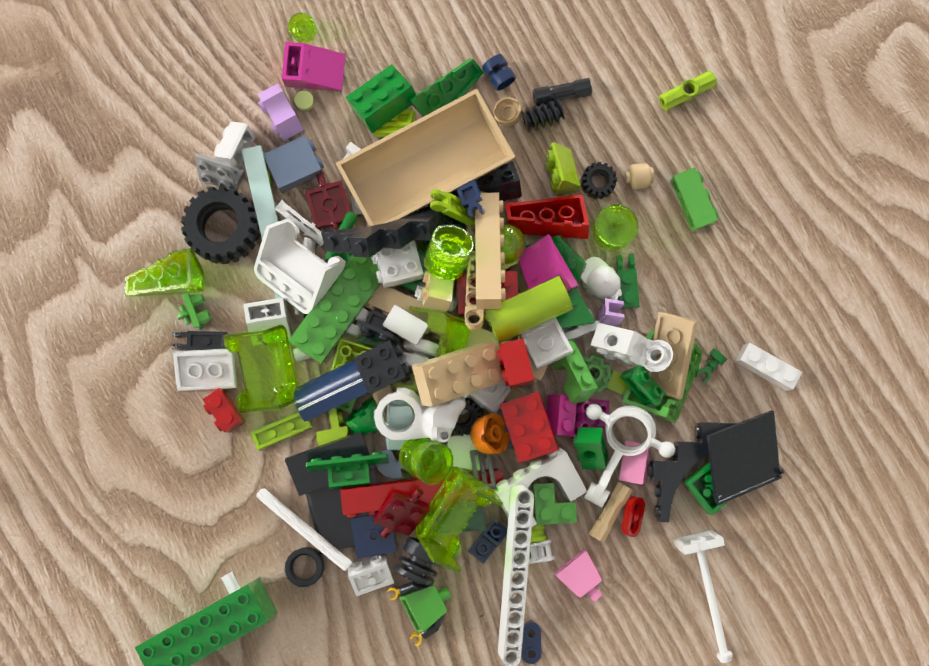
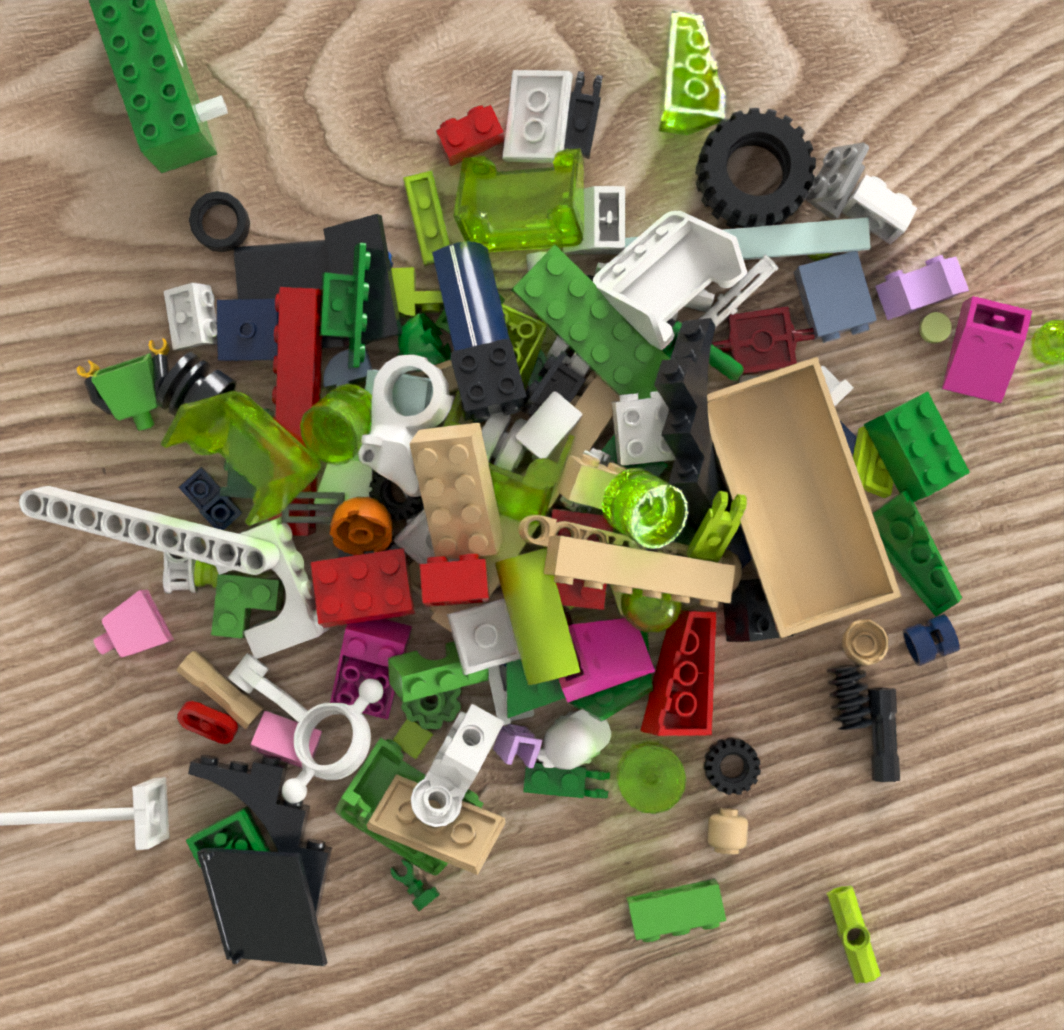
camera: 100 degrees right, 5 degrees up
bright green hips [176,293,212,330] -> none
white axle [256,488,352,571] -> none
dark red plate [374,488,430,539] -> none
dark blue plate [457,180,485,219] -> none
dark blue plate [521,621,541,664] -> none
lime slope [545,142,580,196] -> none
green brick [574,428,608,470] -> none
green bracket [620,365,665,406] -> none
white brick [734,343,802,391] -> none

